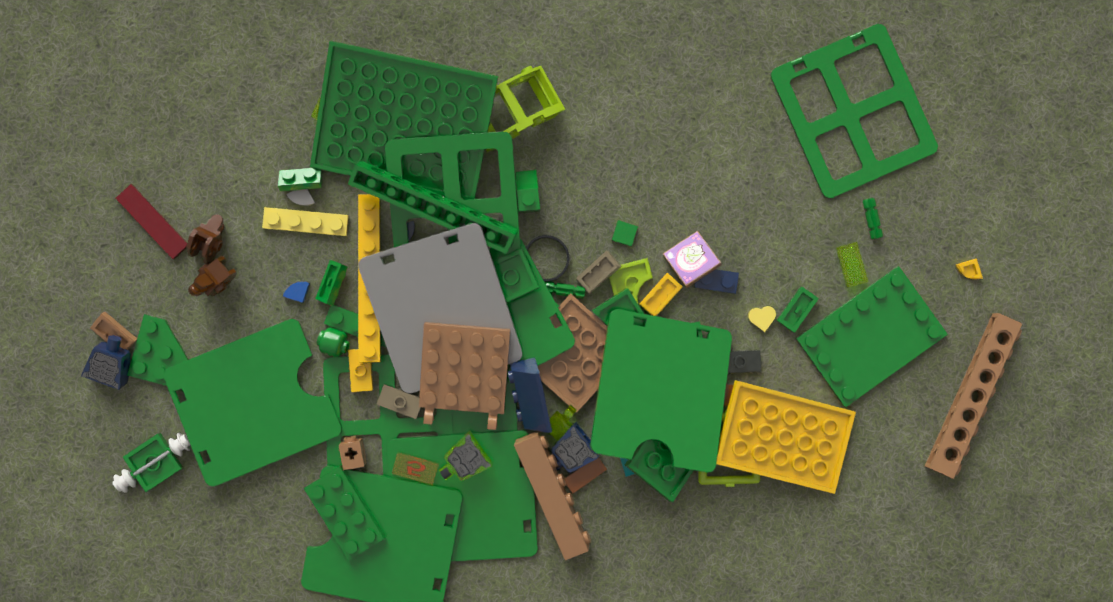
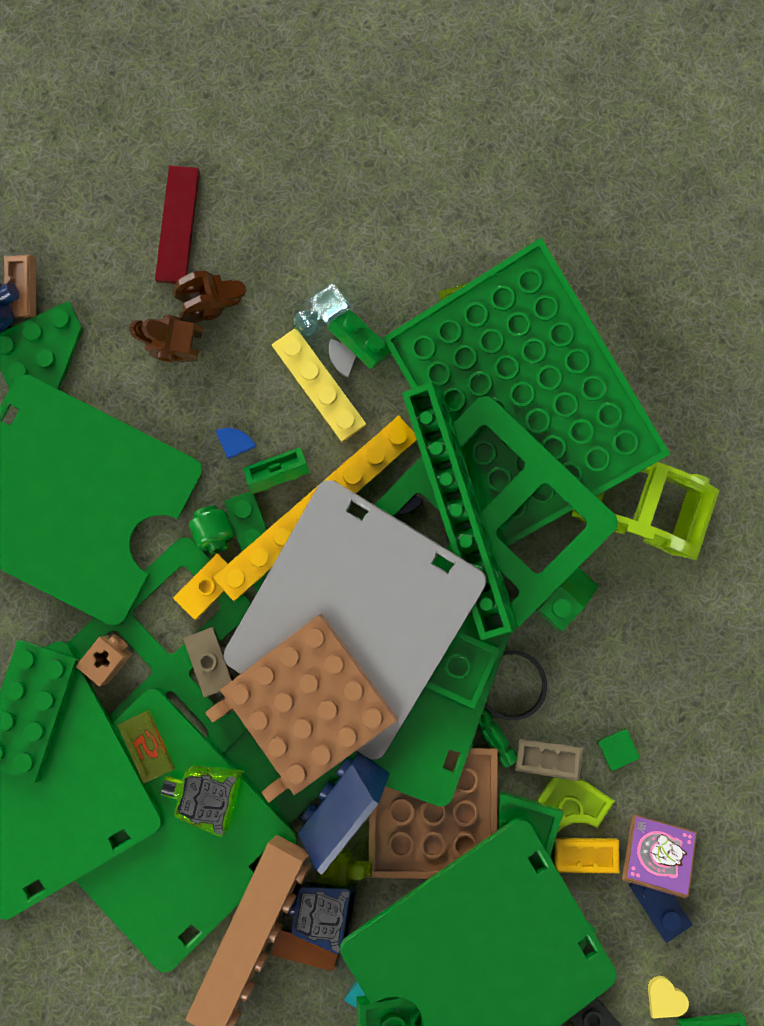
camera: 55 degrees right, 5 degrees down
none -> clear light blue plate [294,283,351,336]

